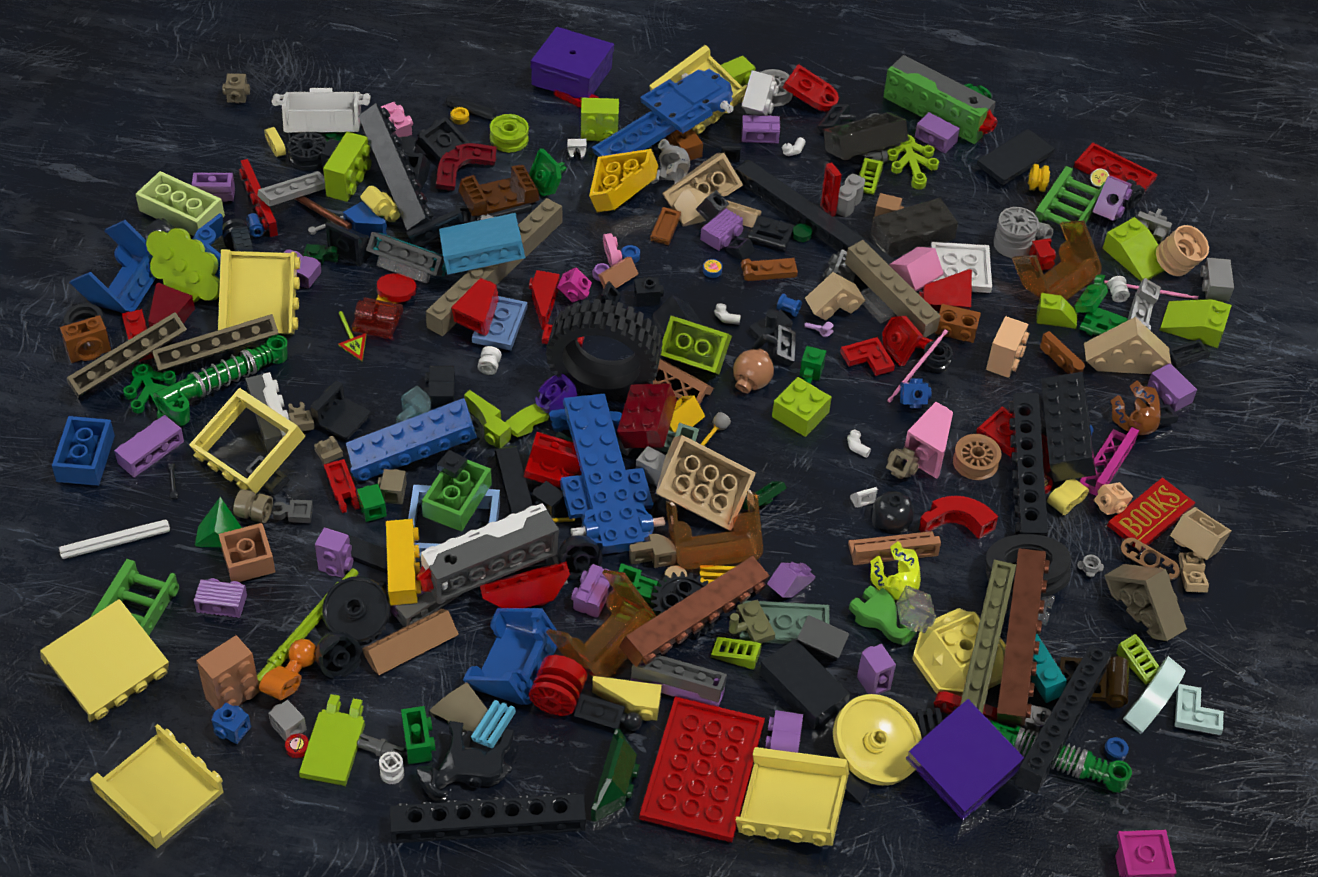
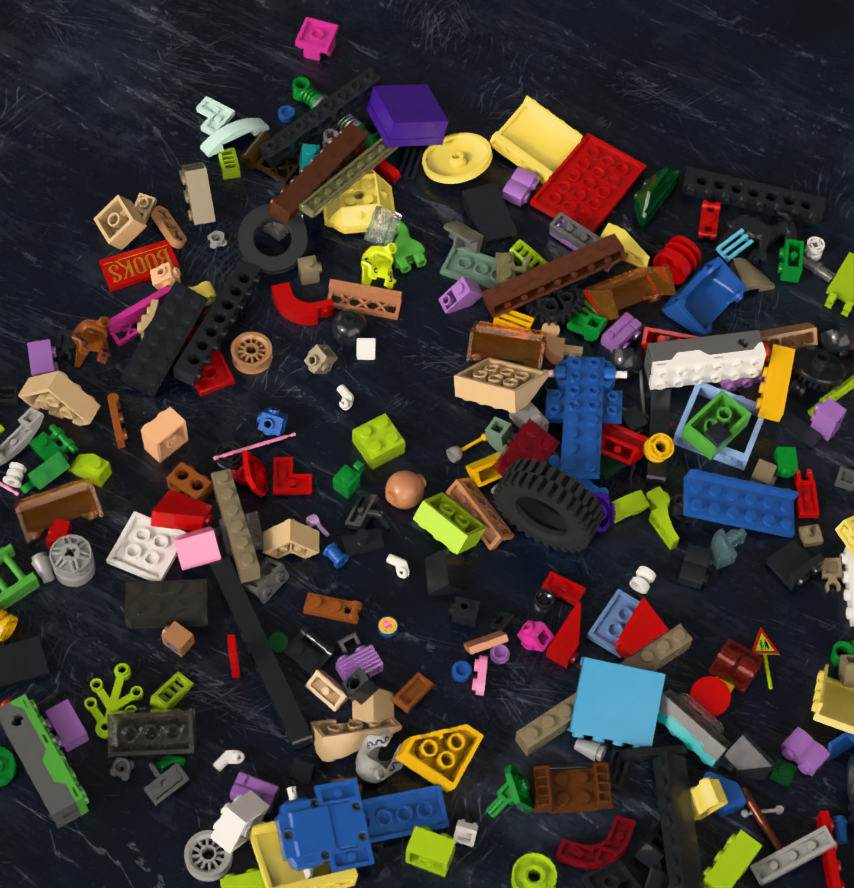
camera: 160 degrees left, 10 degrees up
dark green plate [742,481,787,509] -> none
red tile [782,64,839,111] -> none
light grey brick [836,174,865,217] -> none
medium lavender brick [857,644,896,695] -> none
bright pink slope [904,402,953,479] -> none
none -> tan slope [137,299,160,338]
none -> dark tan brick [297,255,322,286]
none -> yellow wheel [643,433,674,463]
none -> red plate [698,199,721,241]

